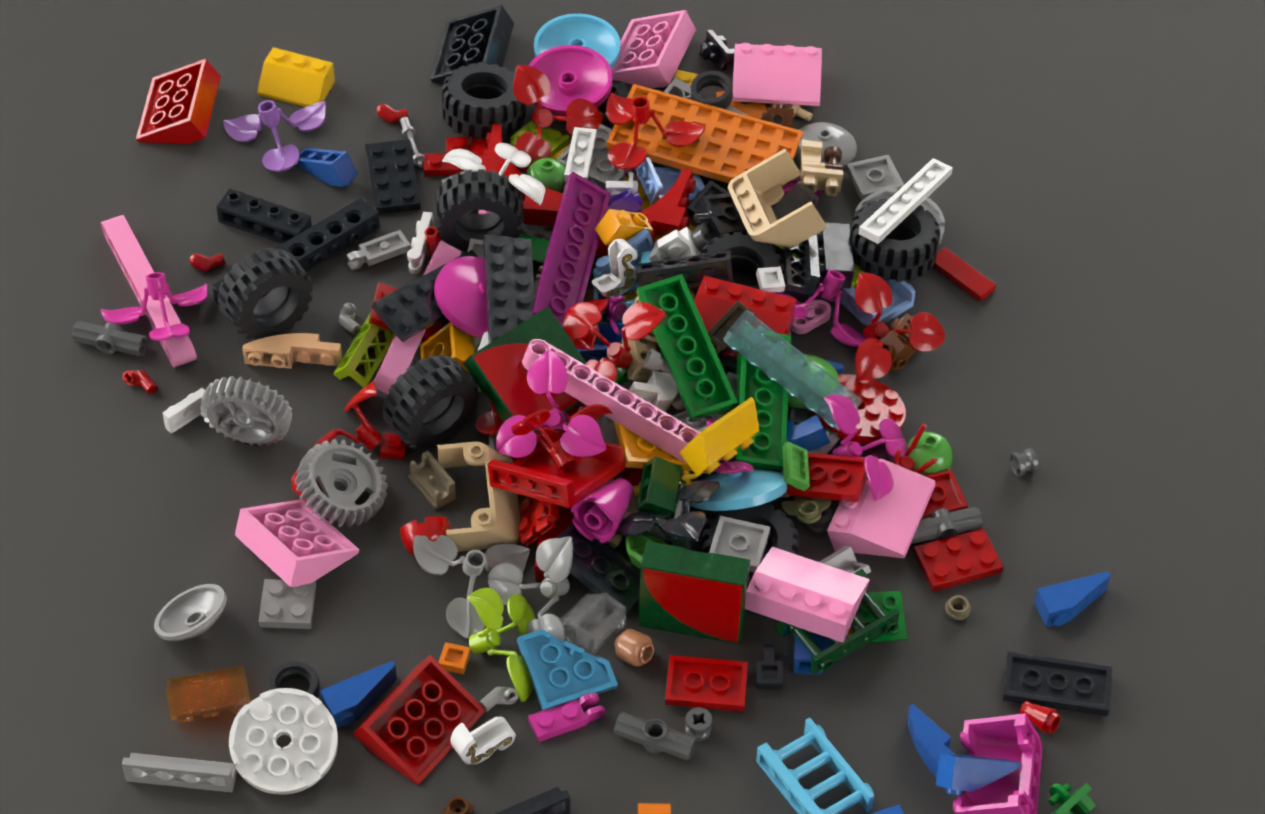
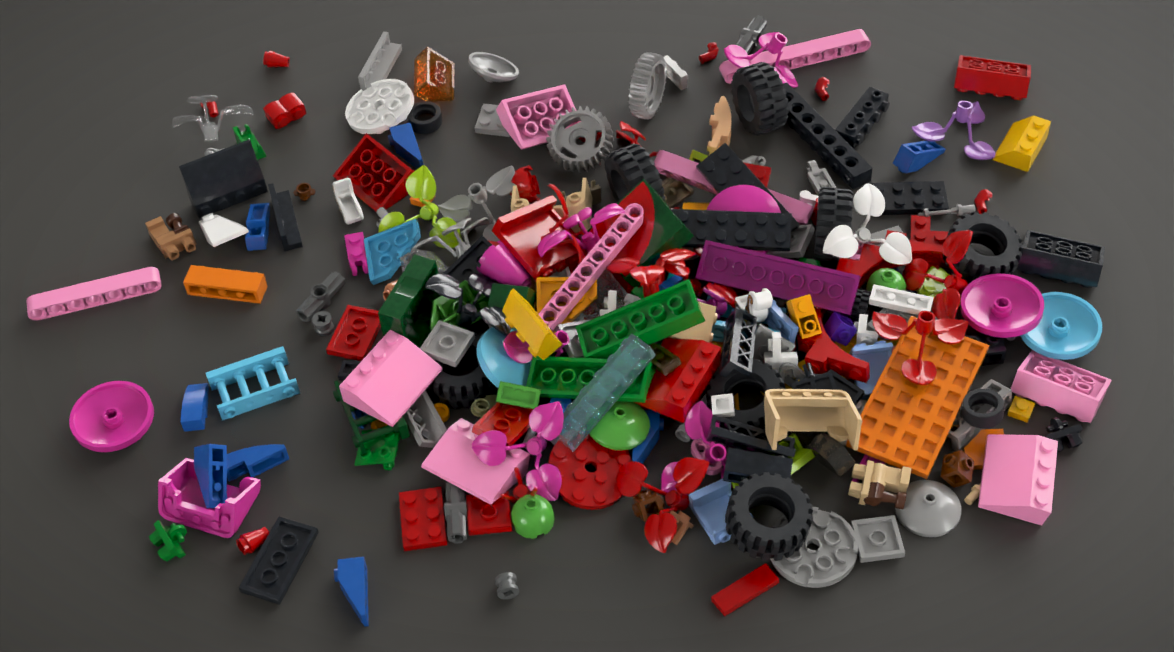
camera: 105 degrees right, 0 degrees up
white plate [858,158,953,244] -> none
dark tan plate [945,595,971,620] -> none

